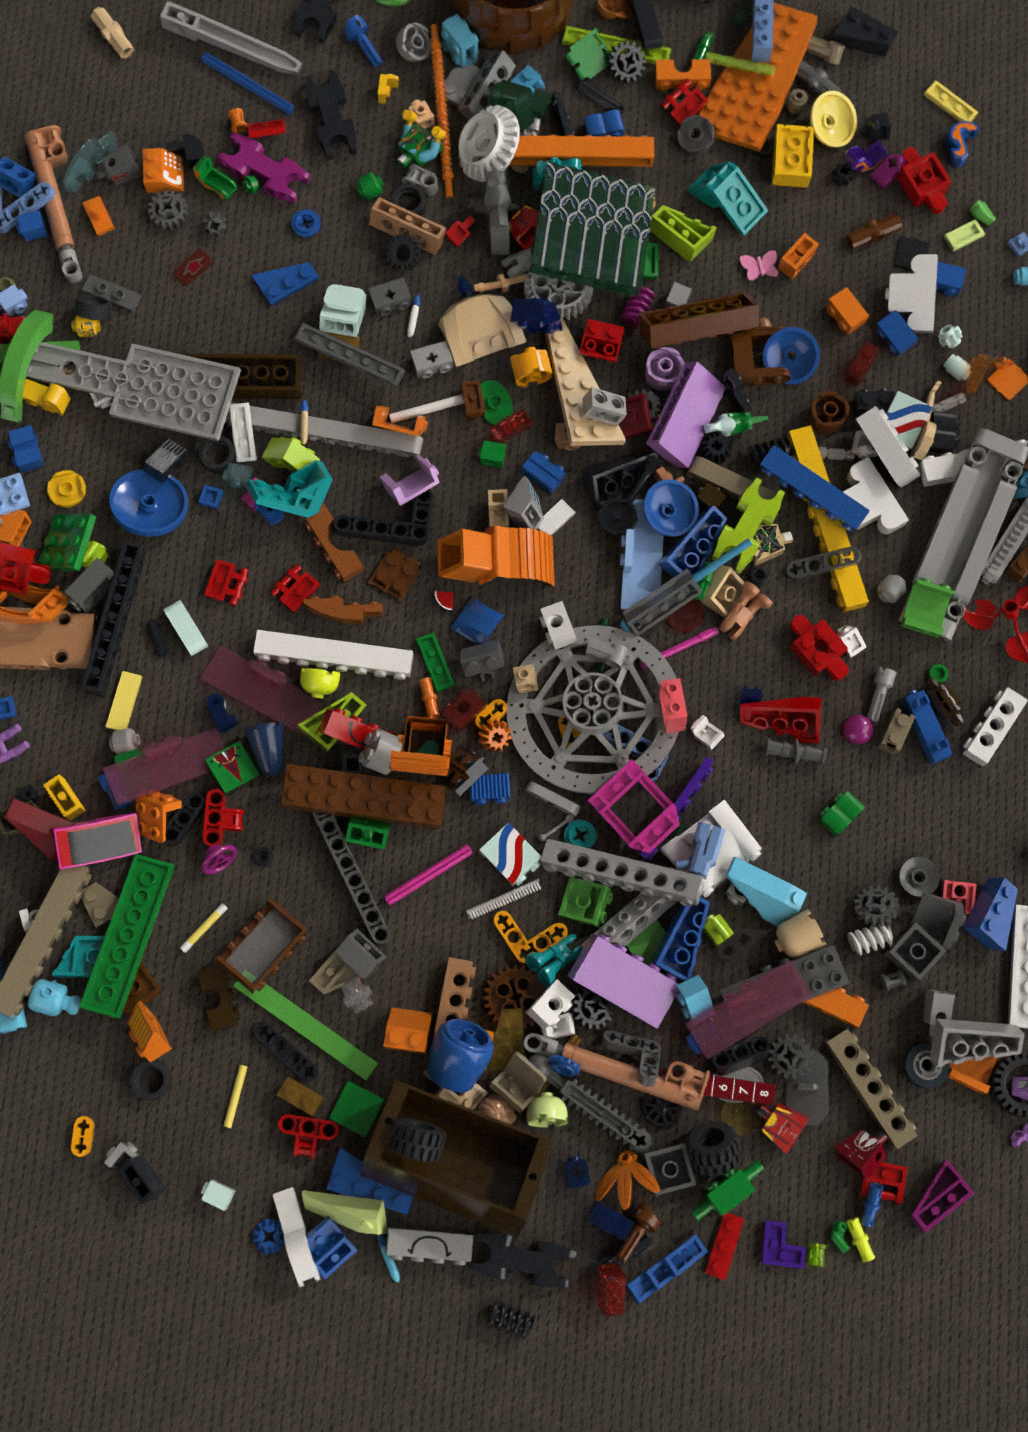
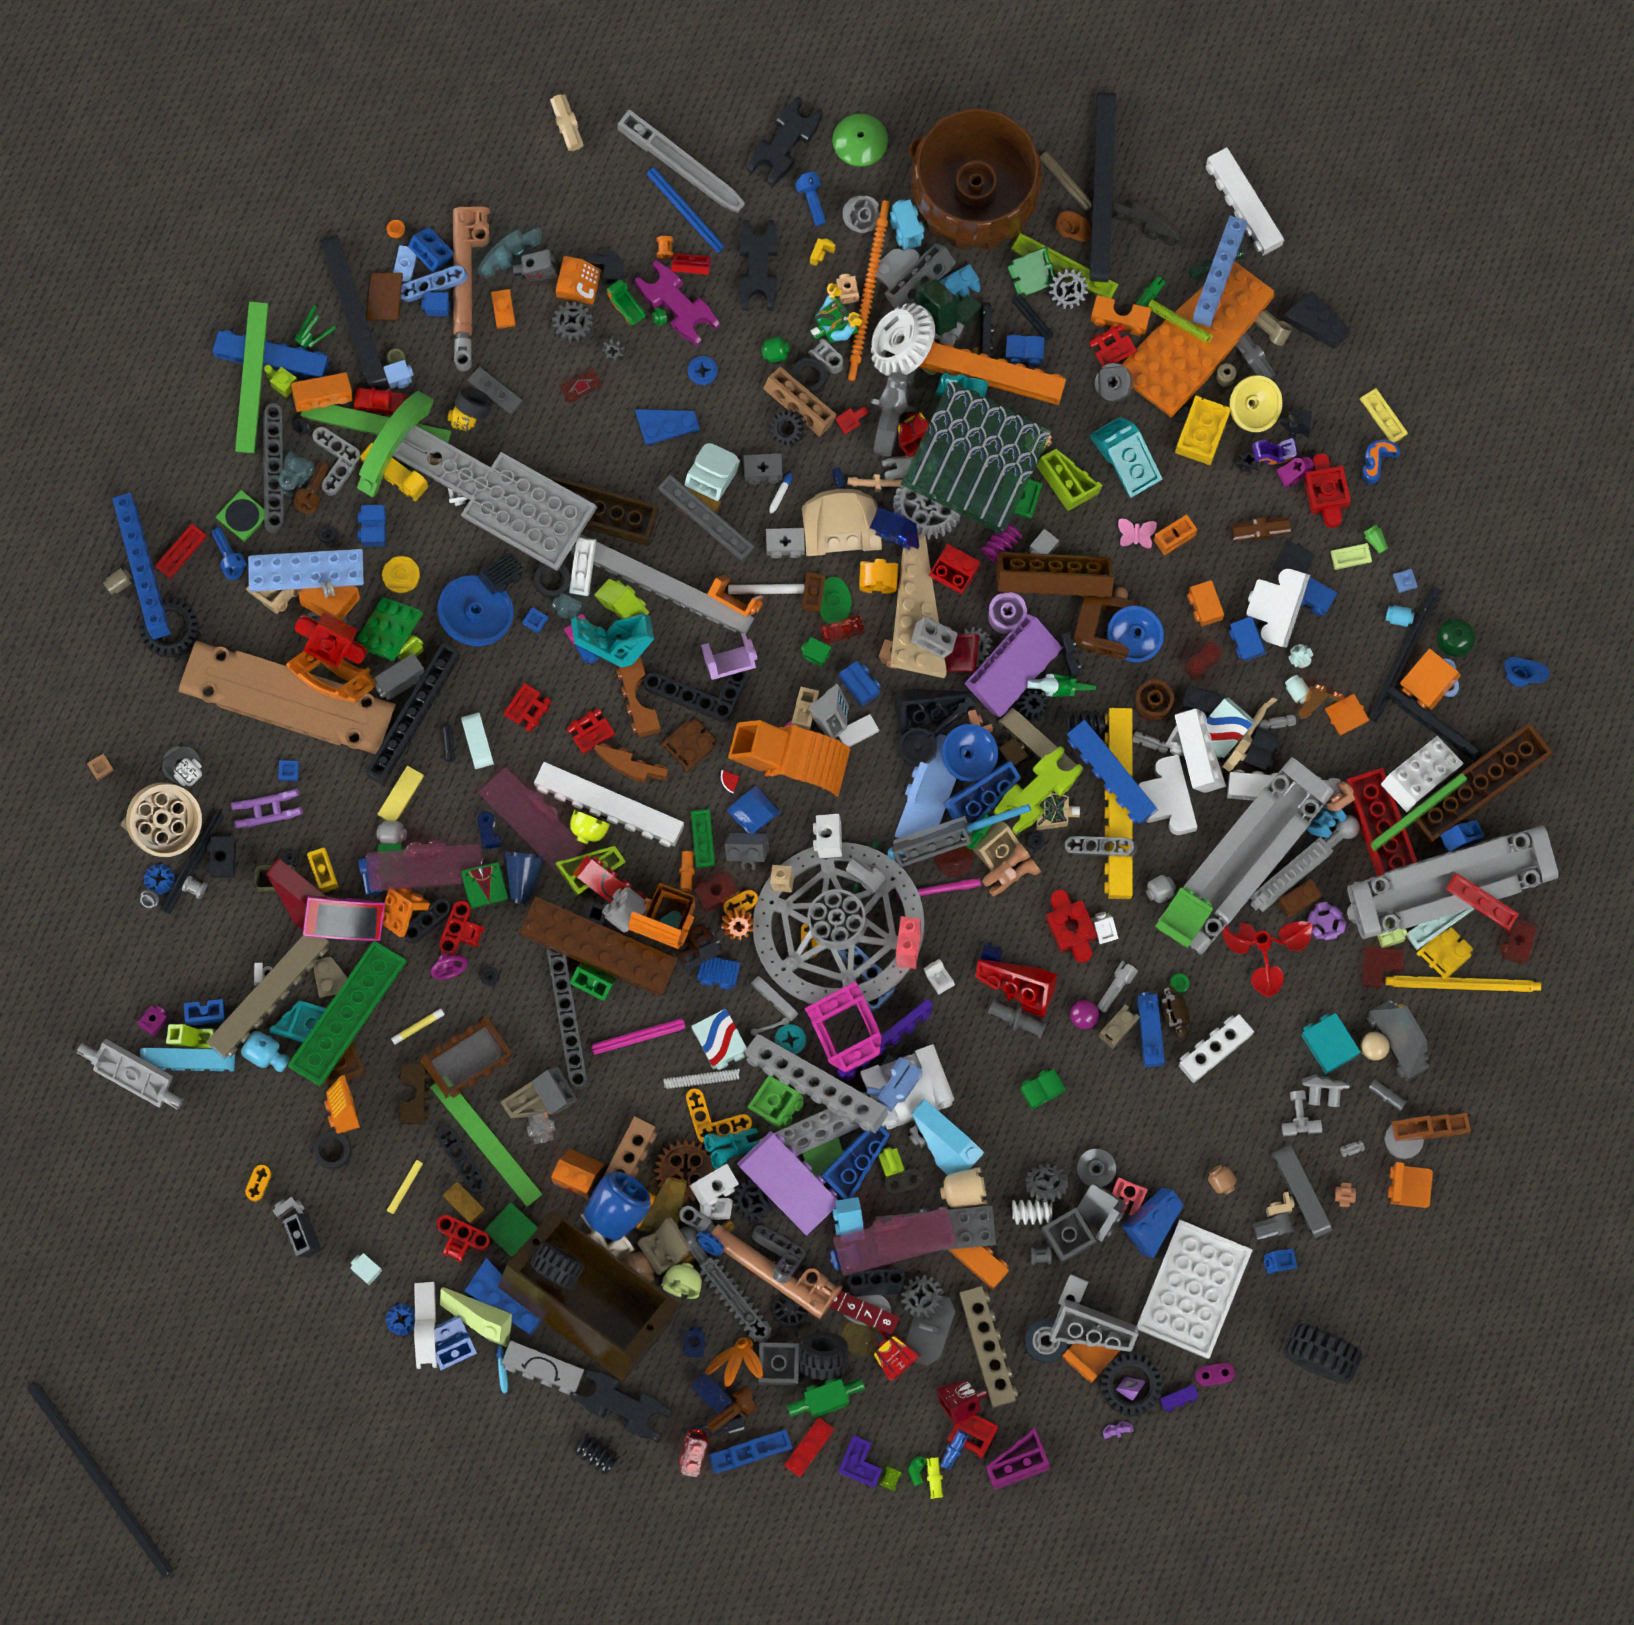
camera: 20 degrees right, 0 degrees up
tan piece [300,400,309,445] -> none

